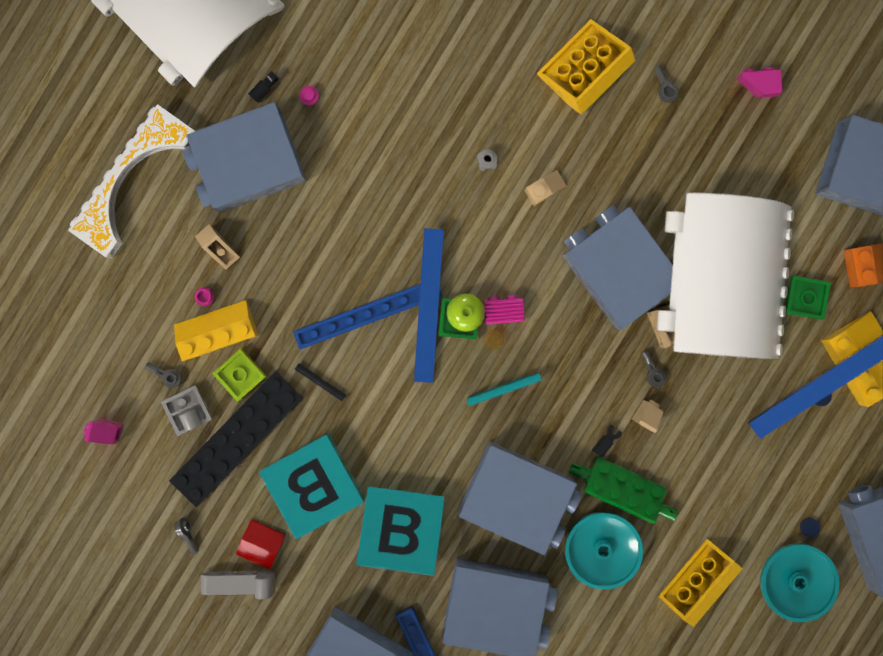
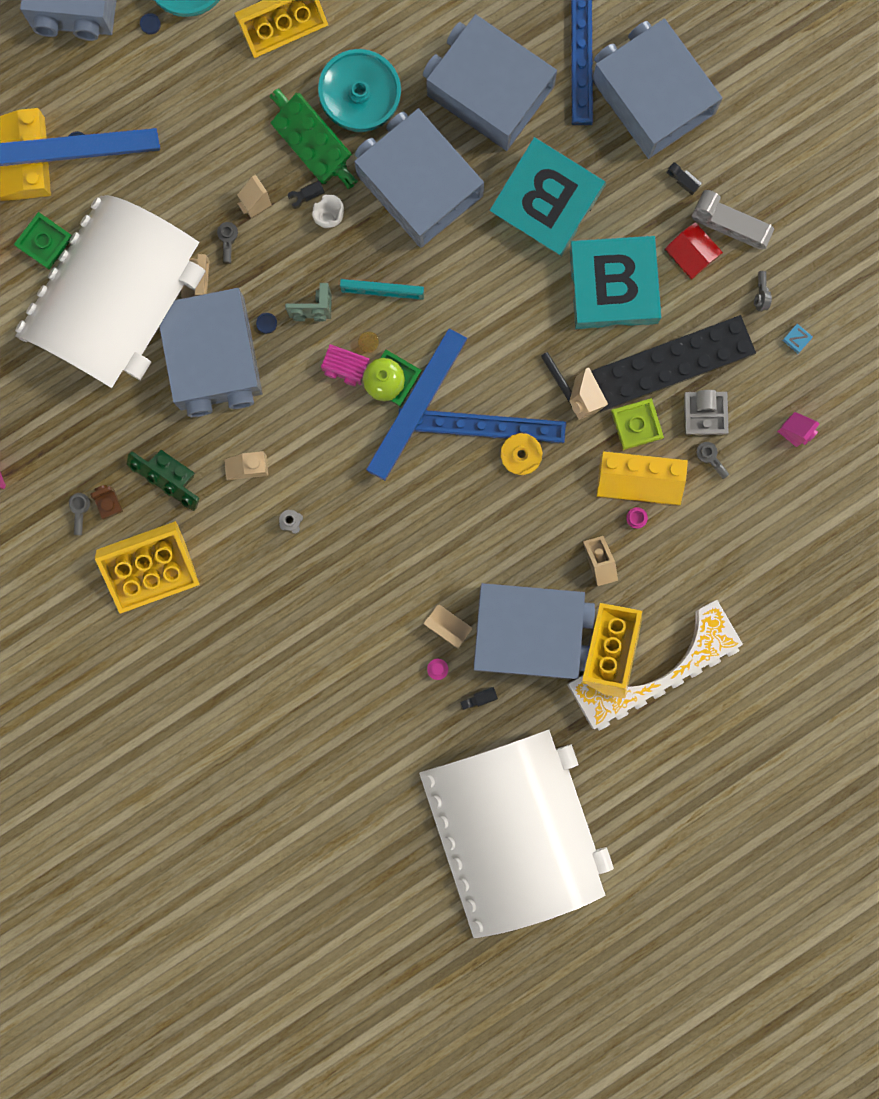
camera: 150 degrees left, 5 degrees down
none -> reddish brown bracket [90,485,123,520]
none -> dark green bracket [126,450,199,511]
none -> dark blue piece [256,313,277,334]
none -> sand green bracket [285,283,332,322]
none -> white hair [312,195,344,228]
none -> tan panel [424,605,472,649]
none -> yellow plate [501,433,543,475]
none -> tan slope [569,368,608,420]
none -> yellow slope [582,603,642,699]
none -> black bar [667,162,702,195]
none -> dark azure tile [782,324,813,354]

